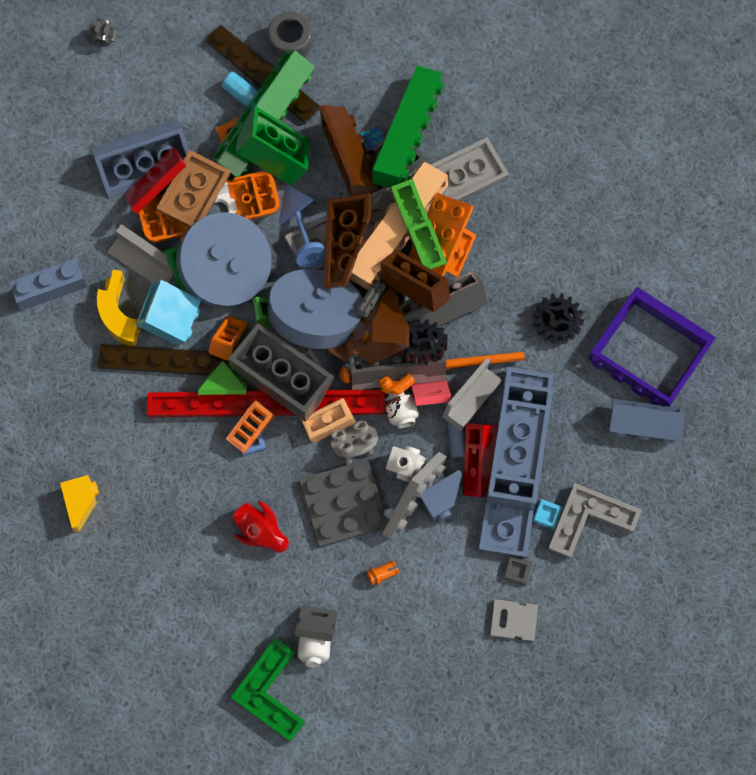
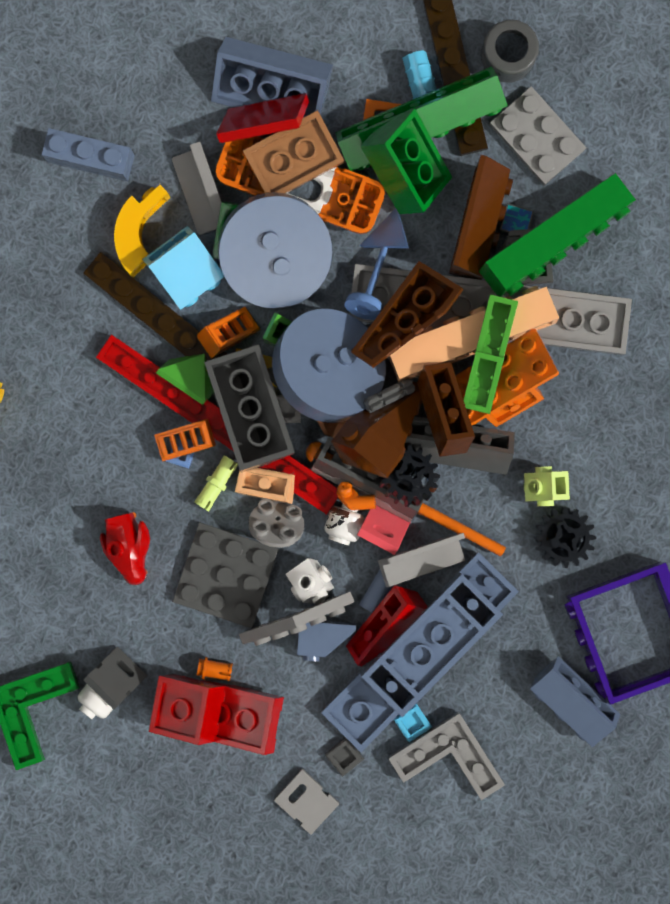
camera: 40 degrees right, 15 degrees up
none -> red piece [149,674,284,755]
none -> yellowish green pin [194,455,238,512]
none -> light grey plate [489,86,586,186]
none -> yellowish green brick [524,466,570,507]

